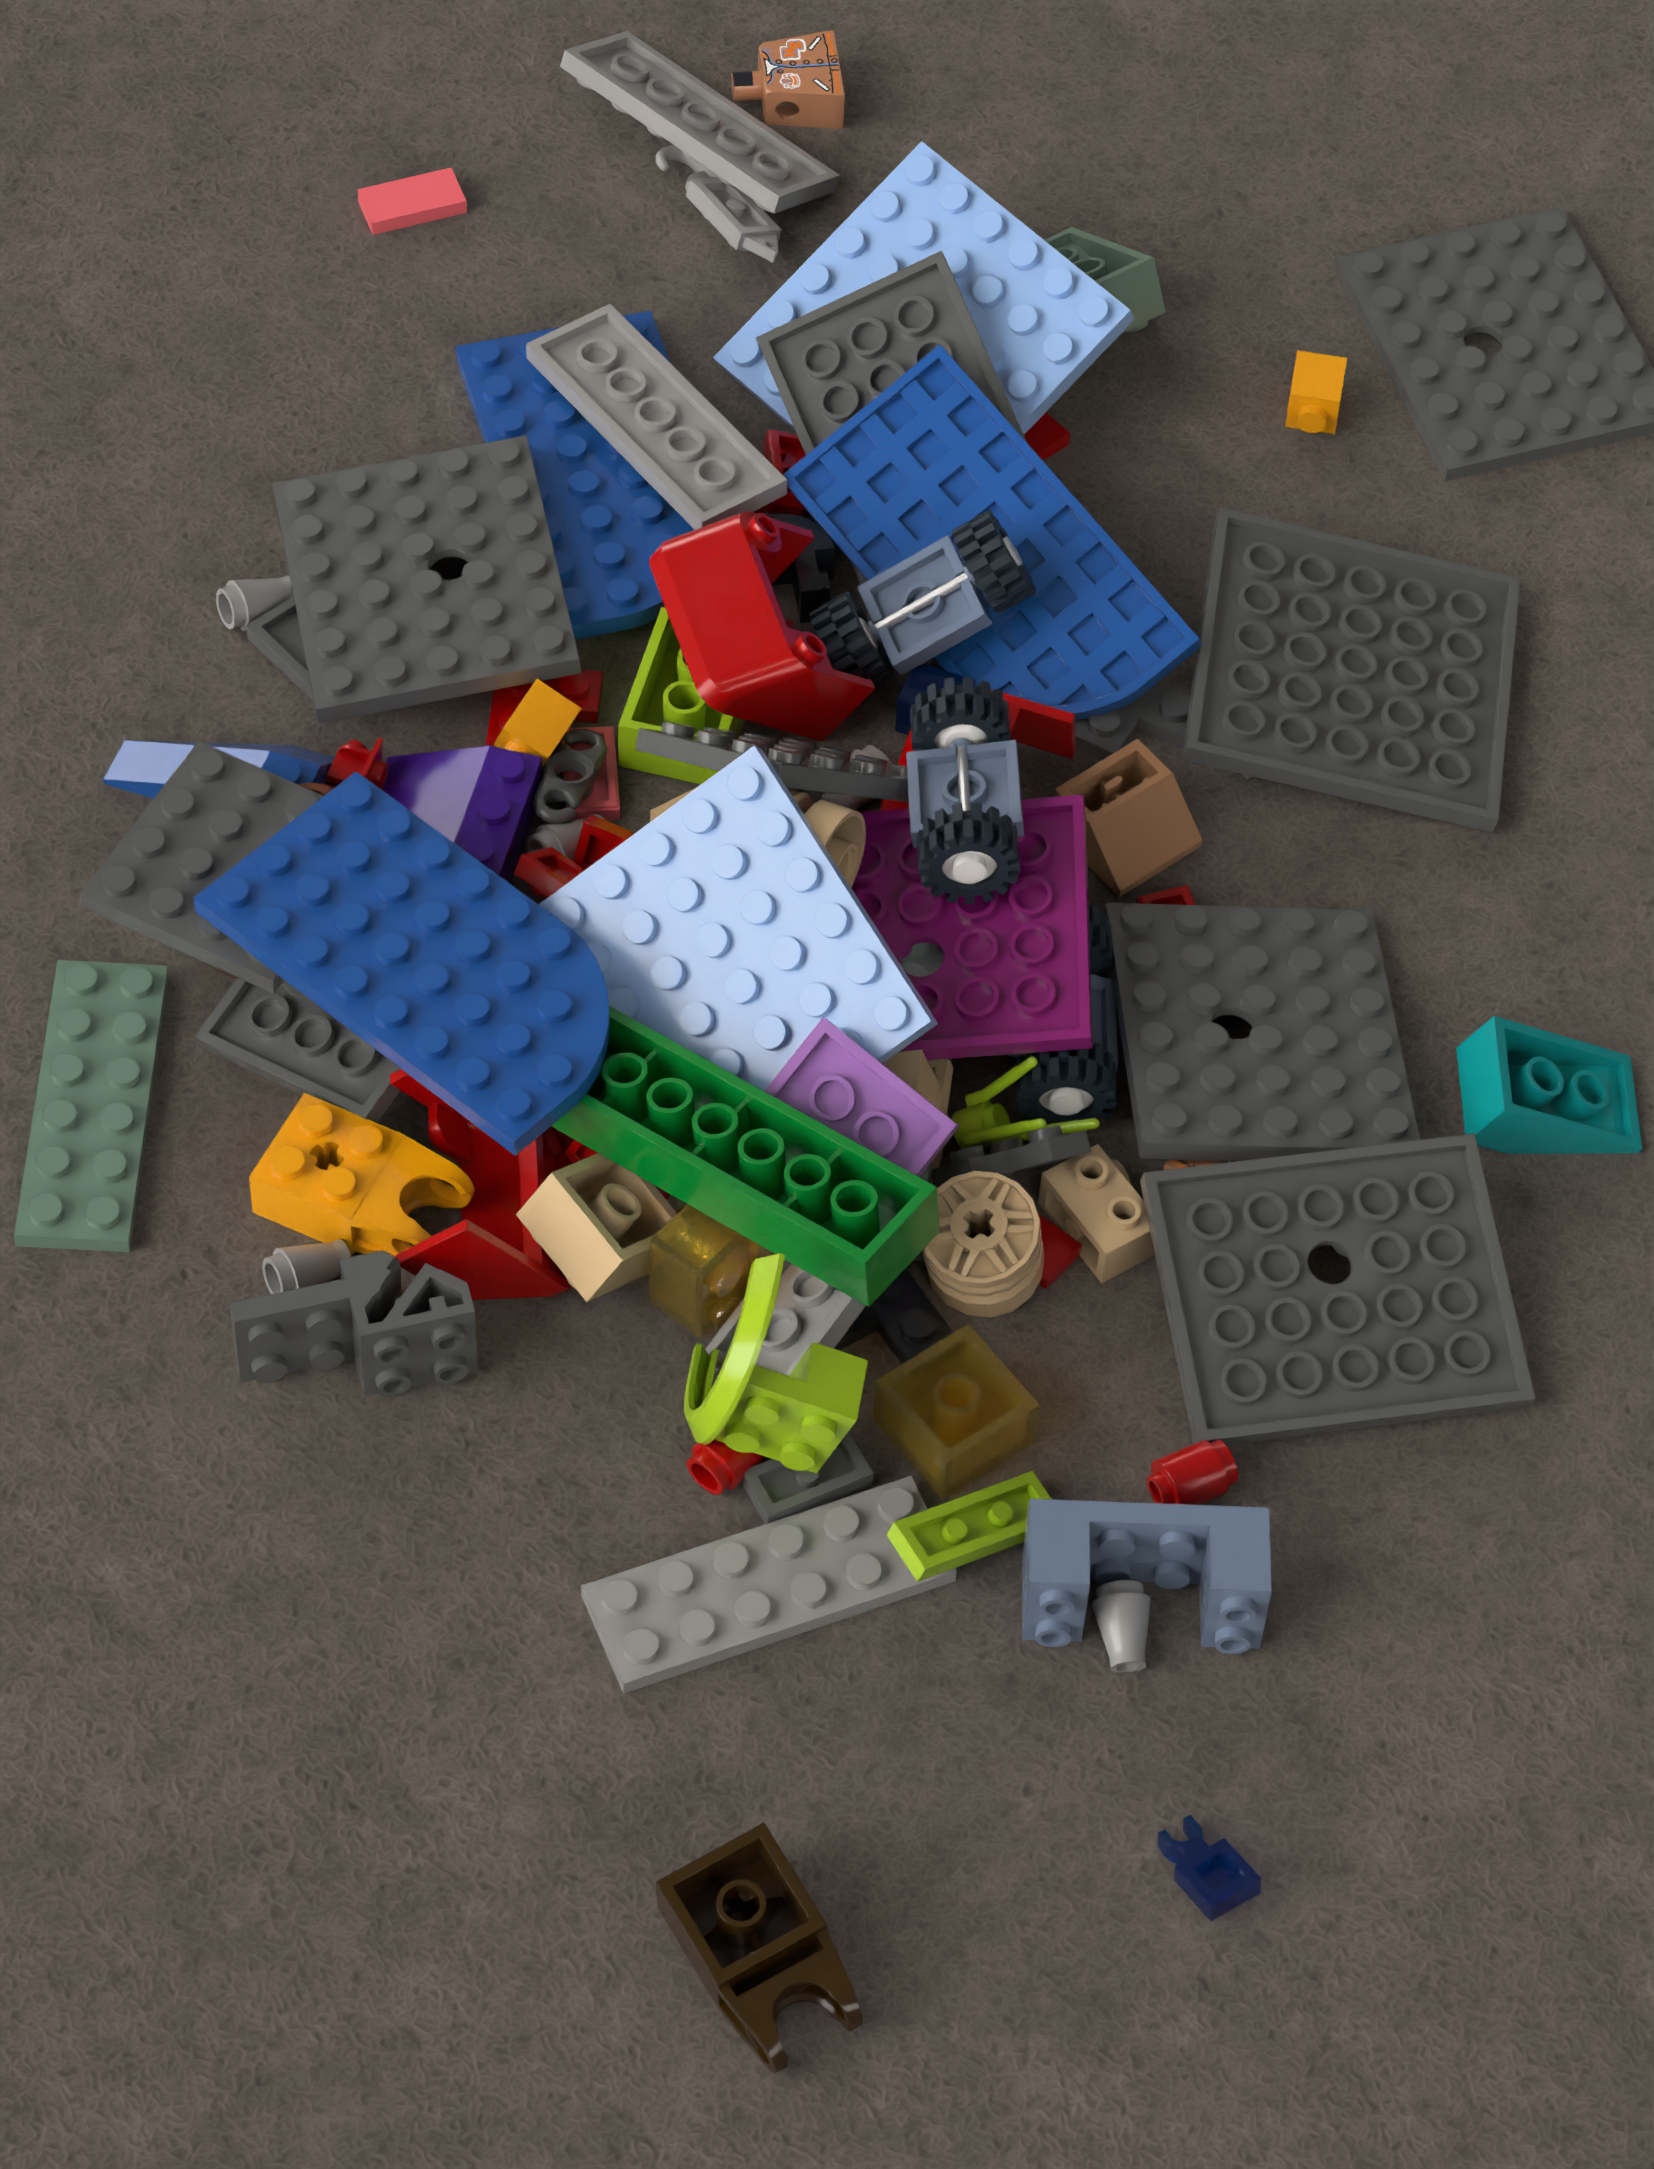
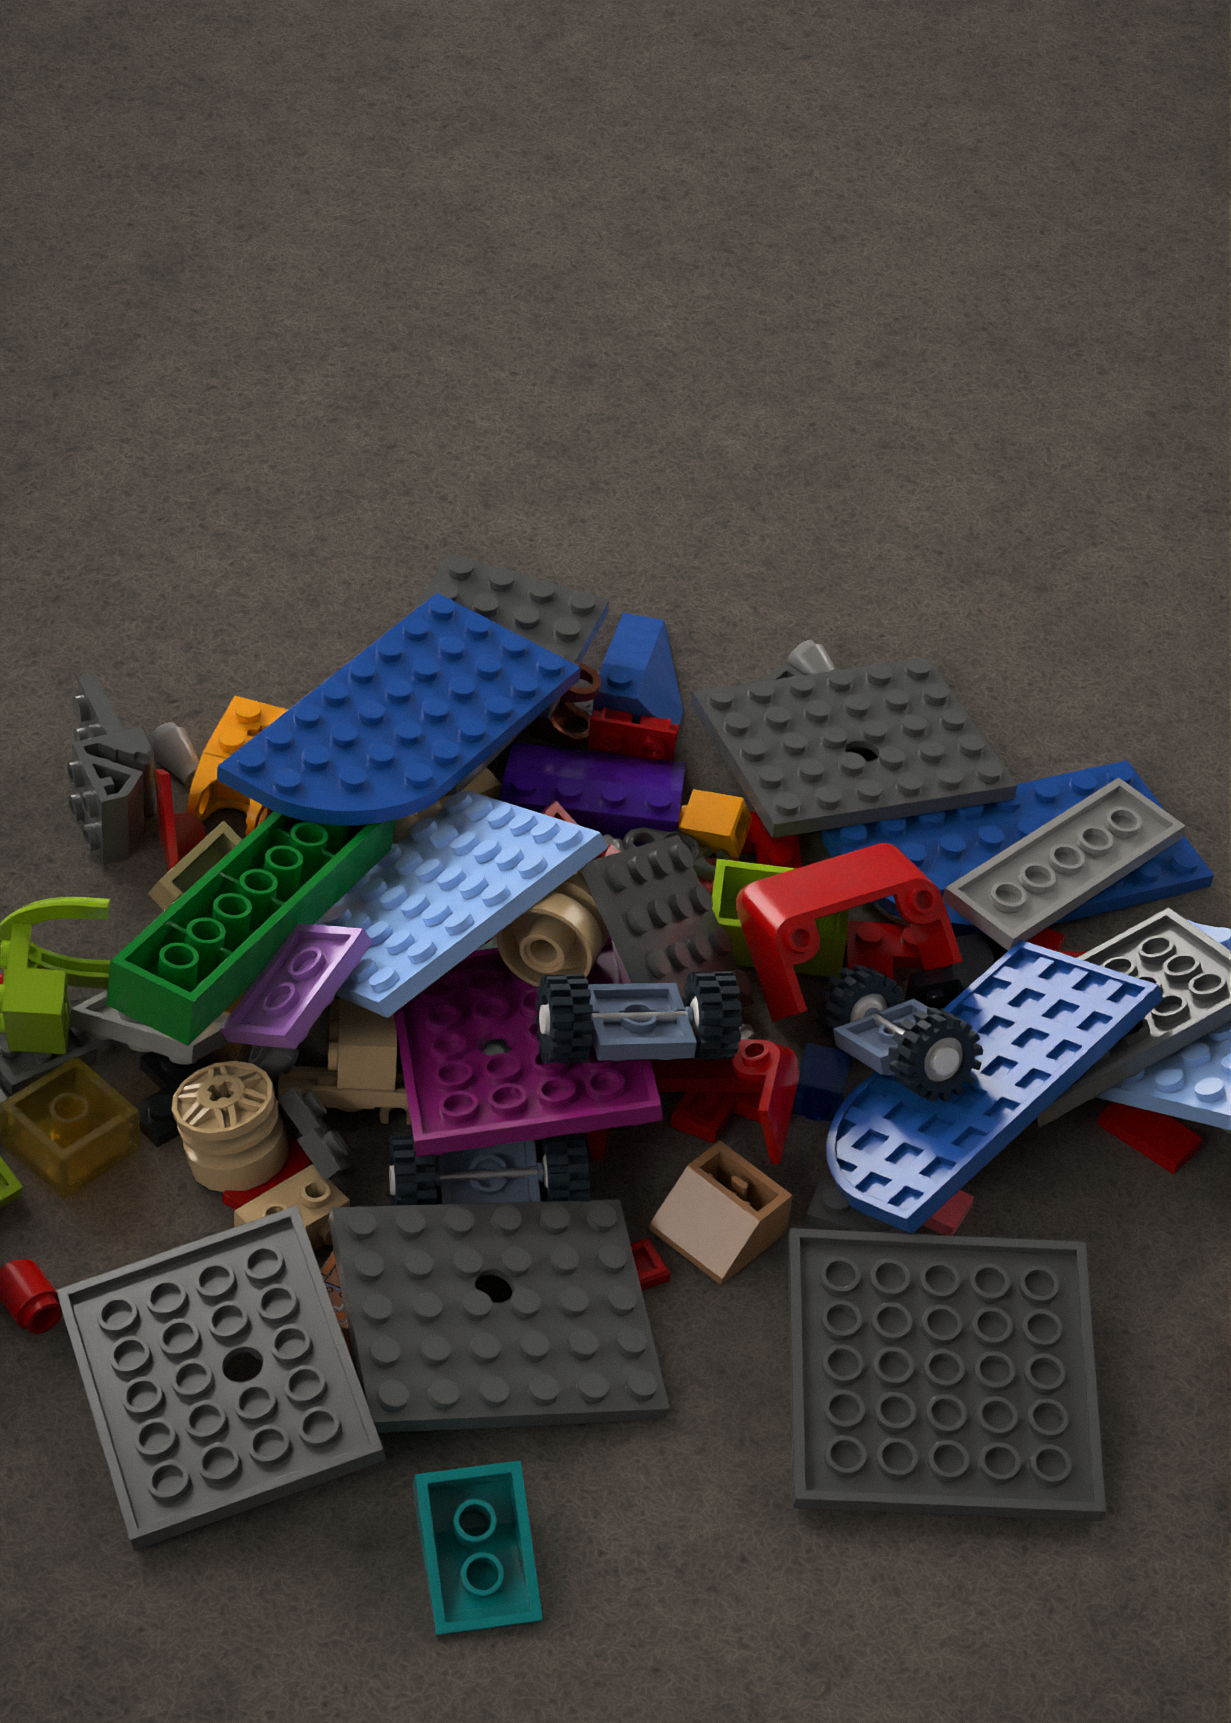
camera: 80 degrees right, 10 degrees down
sand green plate [14,960,169,1252] -> none
lime plant [952,1056,1100,1149] -> none

